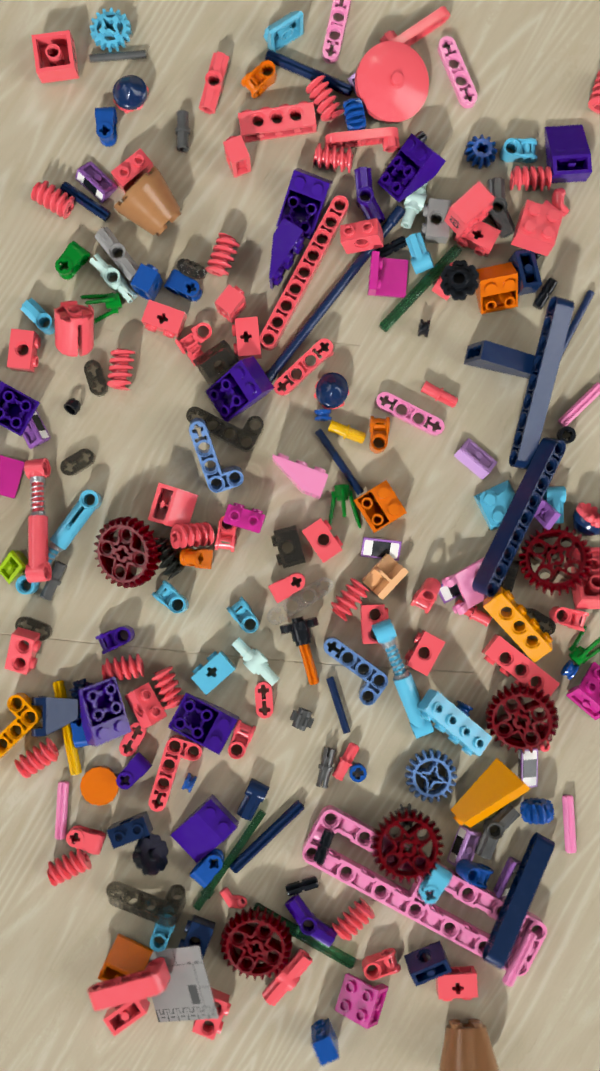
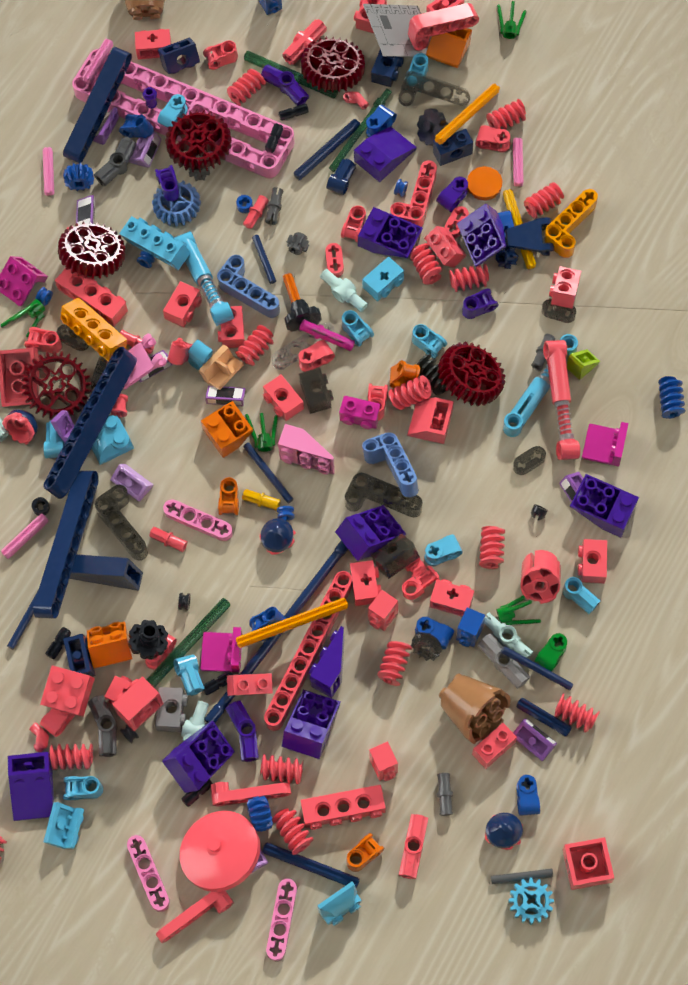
camera: 175 degrees left, 20 degrees down
clear smoke beam [84,360,108,397] -> none
coral beam [274,338,334,396] -> none
dark pink bracket [335,973,389,1029] -> none
light orange slope [451,758,530,828] -> none
blue gear [464,134,498,170] -> none
none -> medium azure bracket [43,802,84,849]
none -> clear smoke beam [95,484,148,561]
none -> coral bush [110,394,128,418]
none -> dark purple pin [143,87,157,109]
none -> dark purple piece [155,165,180,201]
none -> medium azure piece [188,340,213,370]
none -> light orange axle [236,598,348,648]
none -> blue piece [249,607,287,642]
none -> dark pink pin [299,319,355,351]
none -> medium azure piece [424,534,463,566]
none -> light orange axle [434,83,500,145]
none -> green plant [497,1,527,39]
none -> dark blue bar [501,646,573,690]

